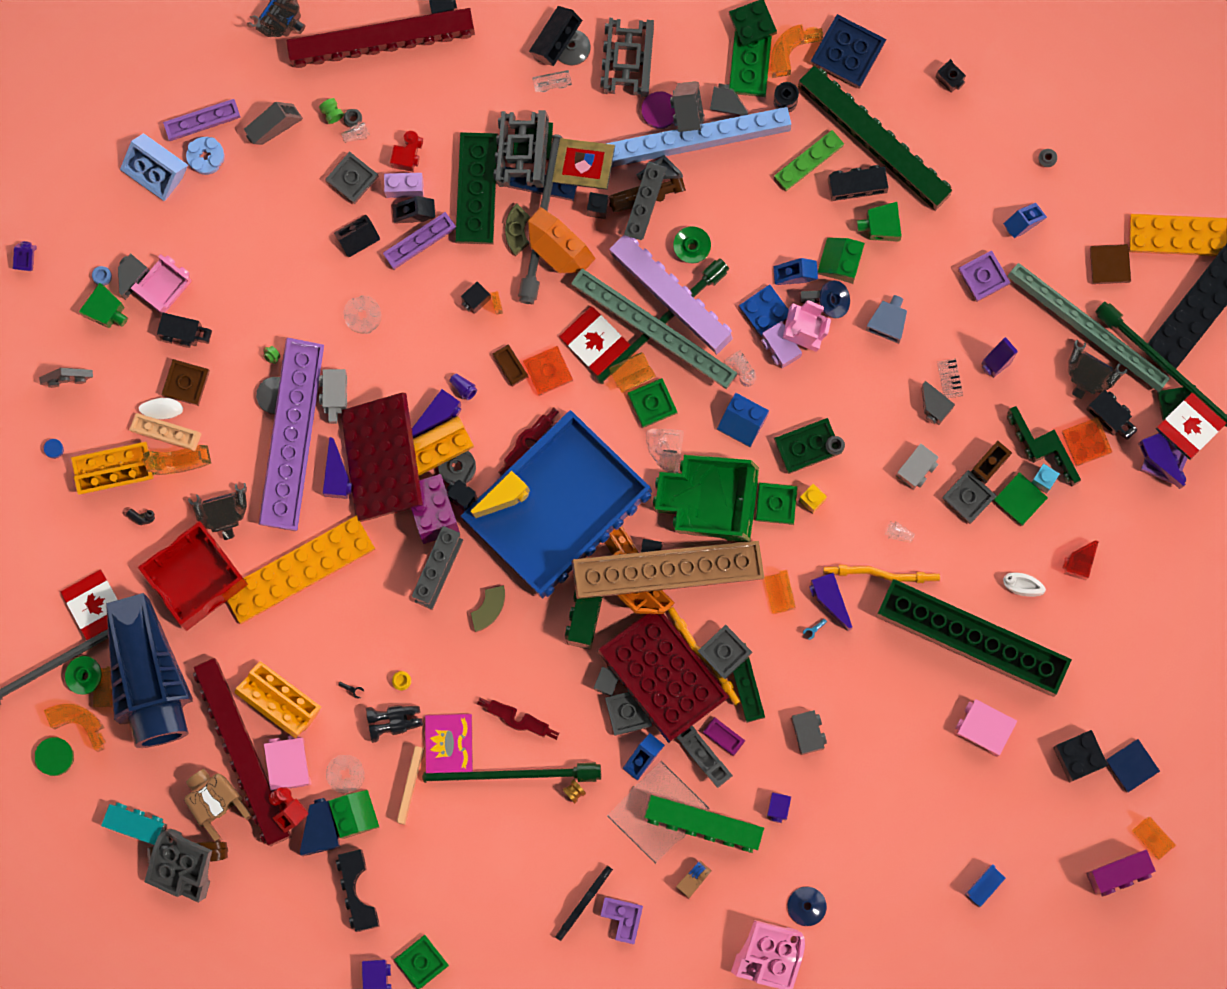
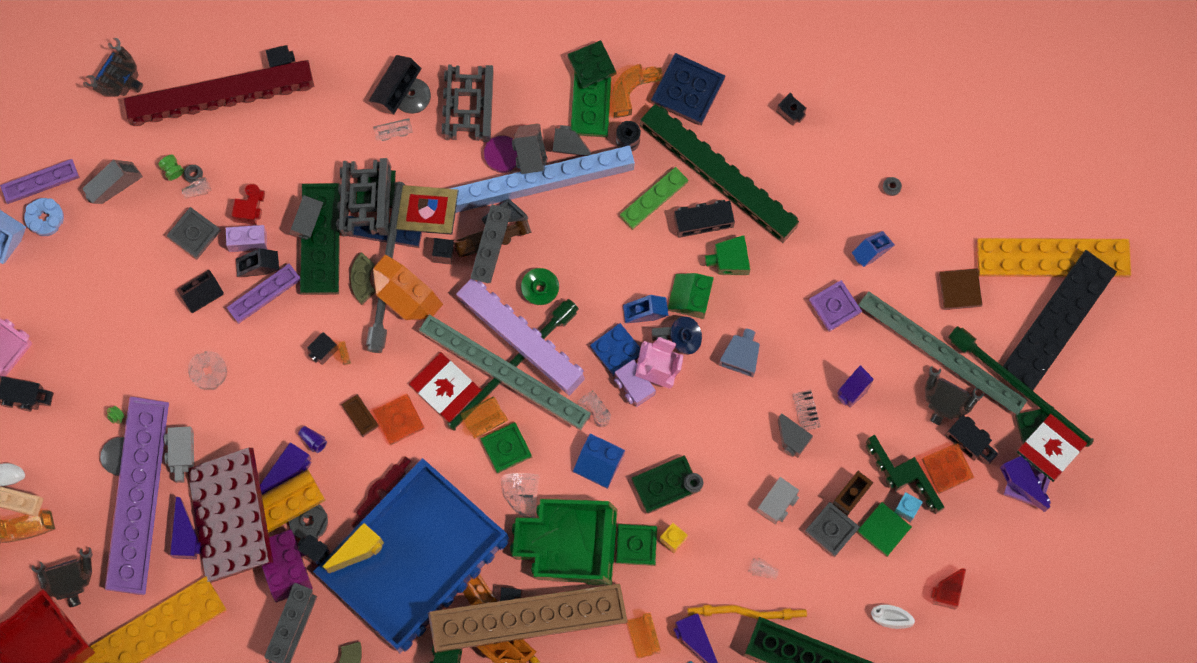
camera: 10 degrees left, 5 degrees down
reddish brown plate [161,359,210,406] -> none
none -> dark grey hinge [289,195,323,240]

